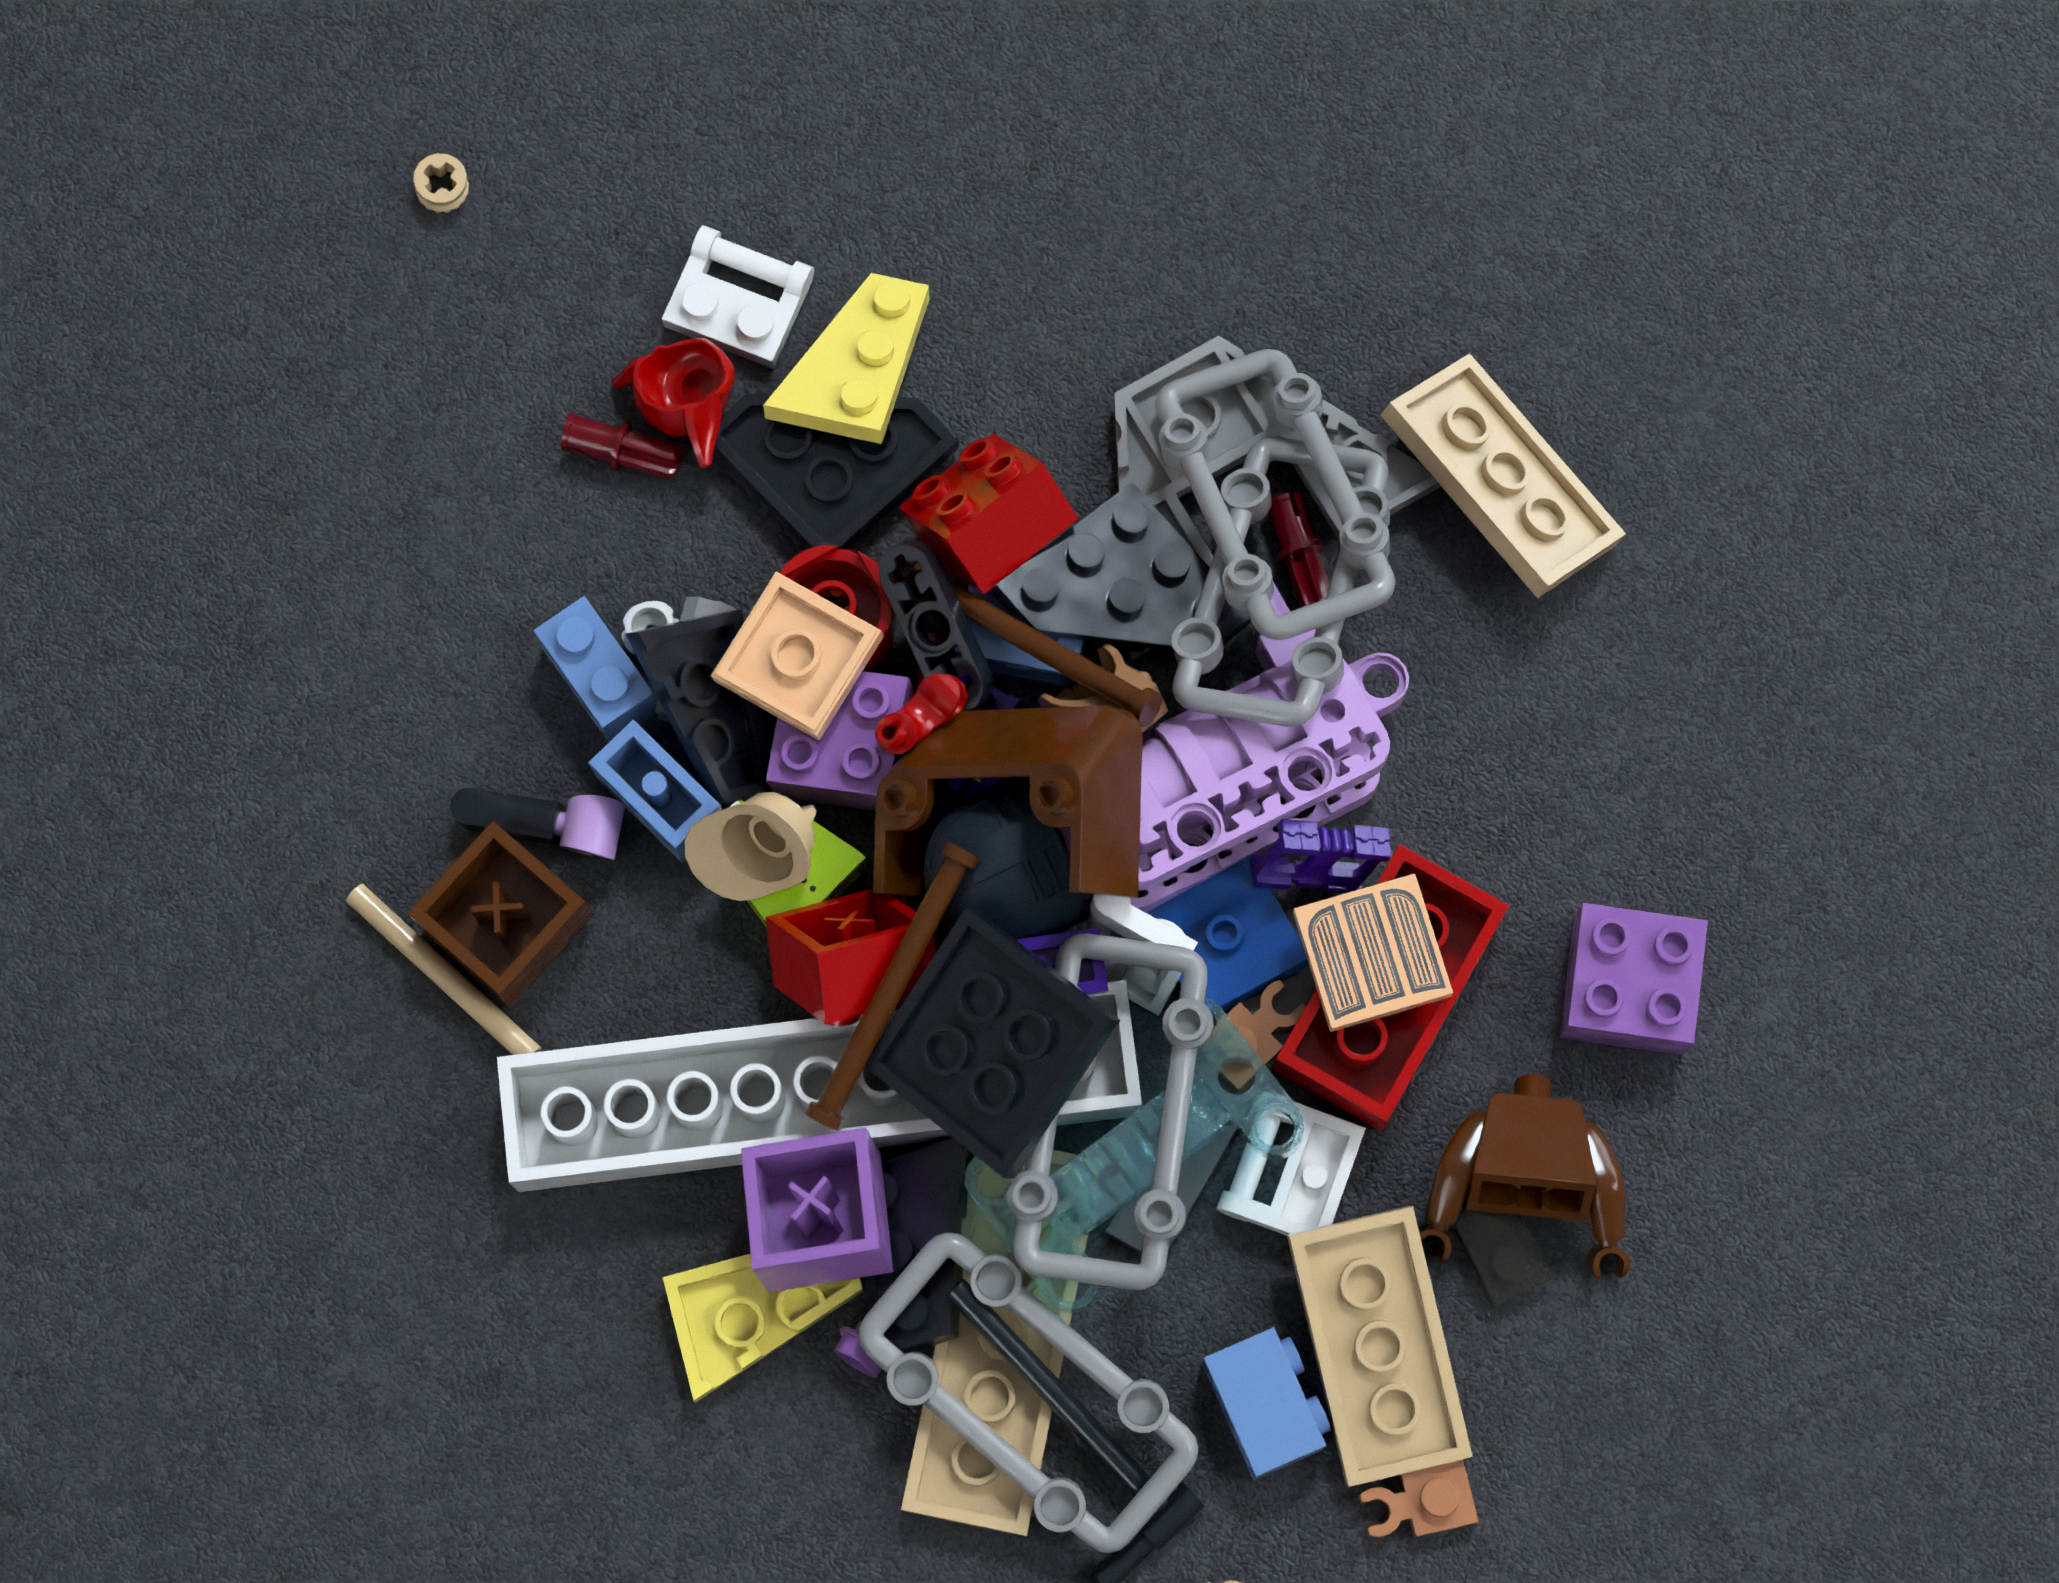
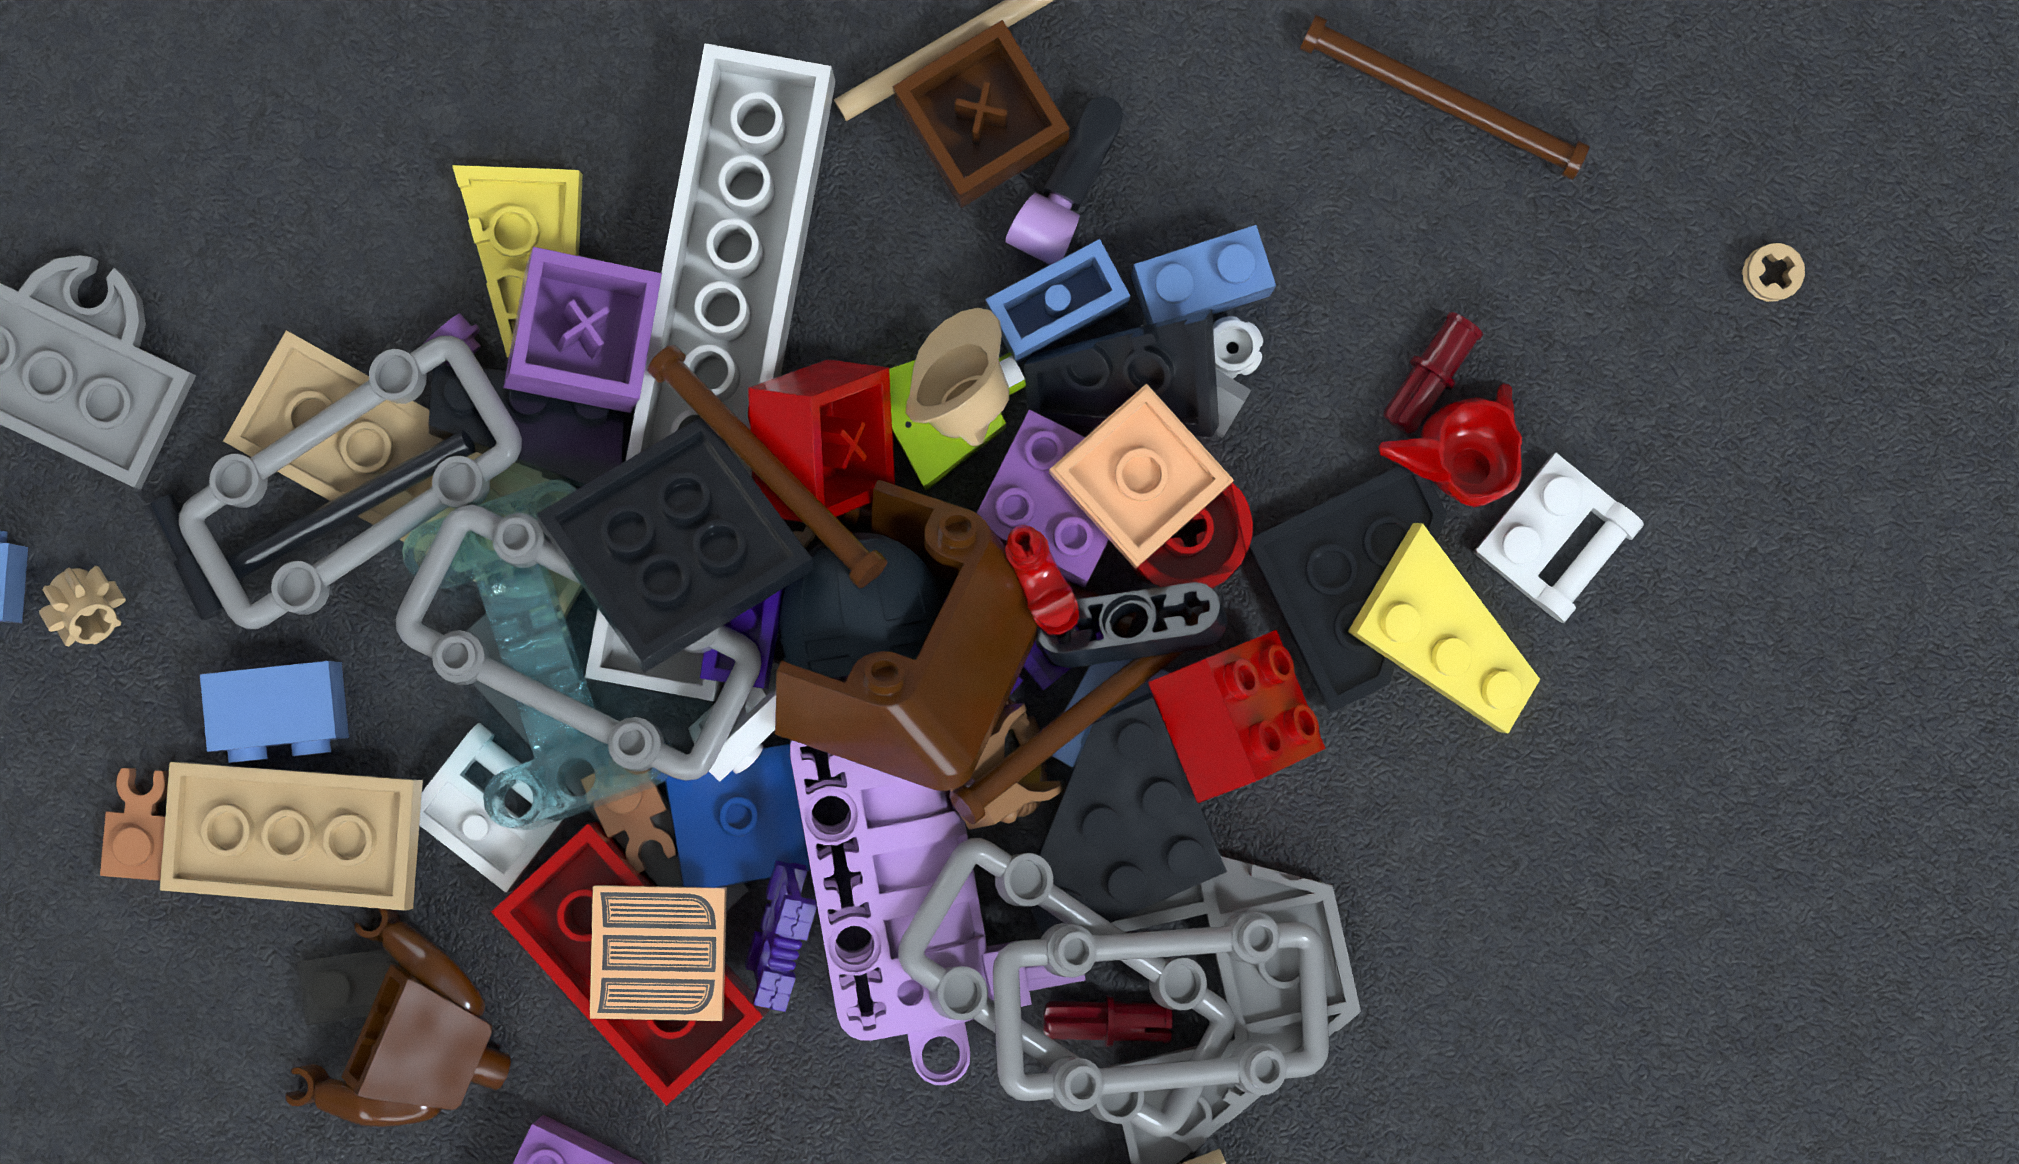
camera: 105 degrees right, 10 degrees up
none -> reddish brown bar [1300,14,1590,180]

